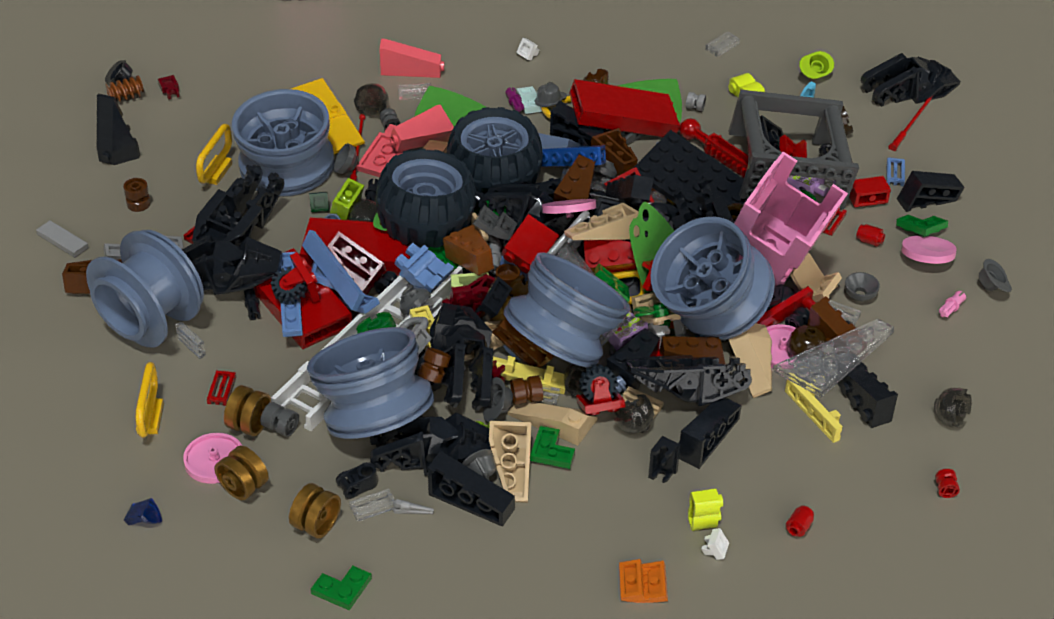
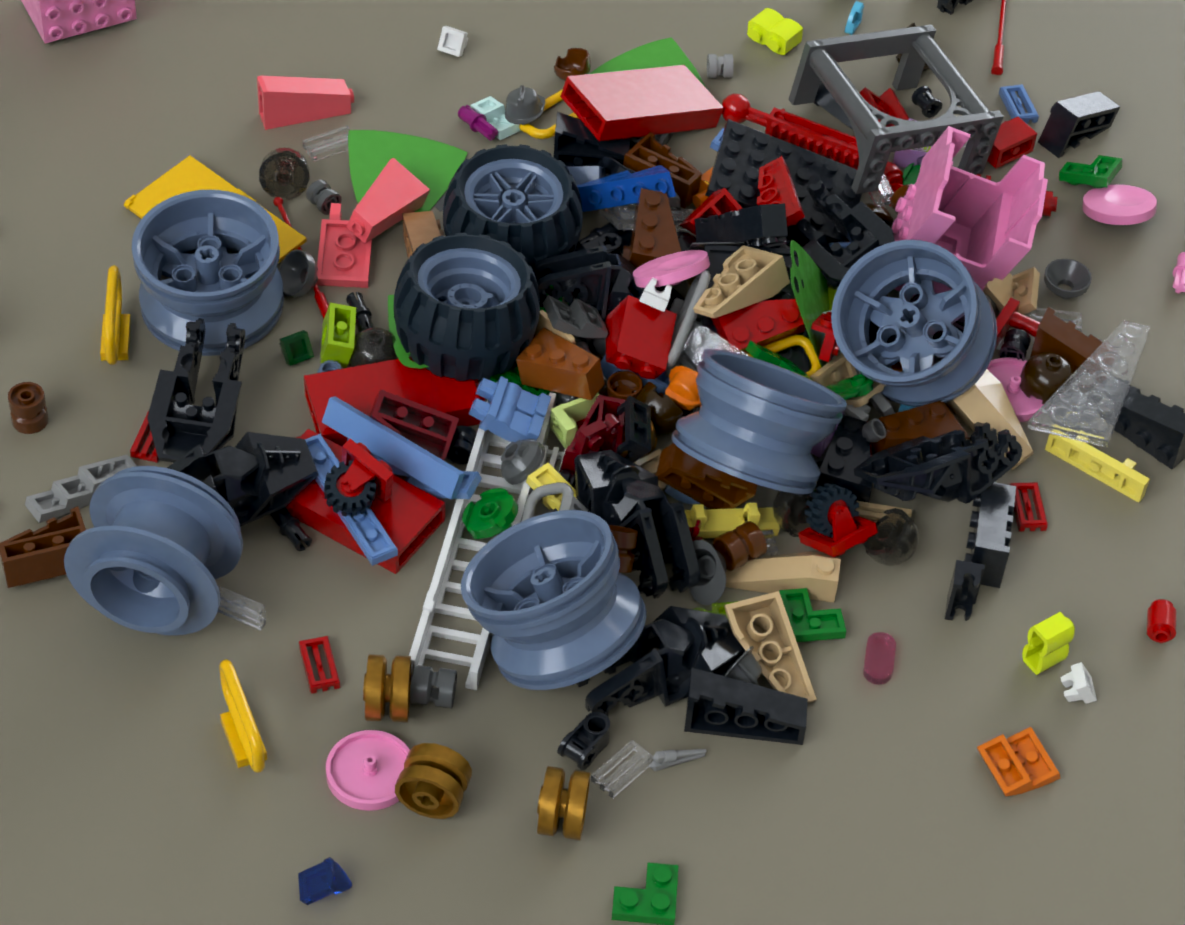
camera: 25 degrees left, 5 degrees up
none -> white tile [639,277,672,312]
none -> red wing [757,156,805,227]
none -> flat silver hinge [862,418,886,442]
none -> clear pink tile [863,632,896,685]
none -> red tile [1010,482,1048,532]

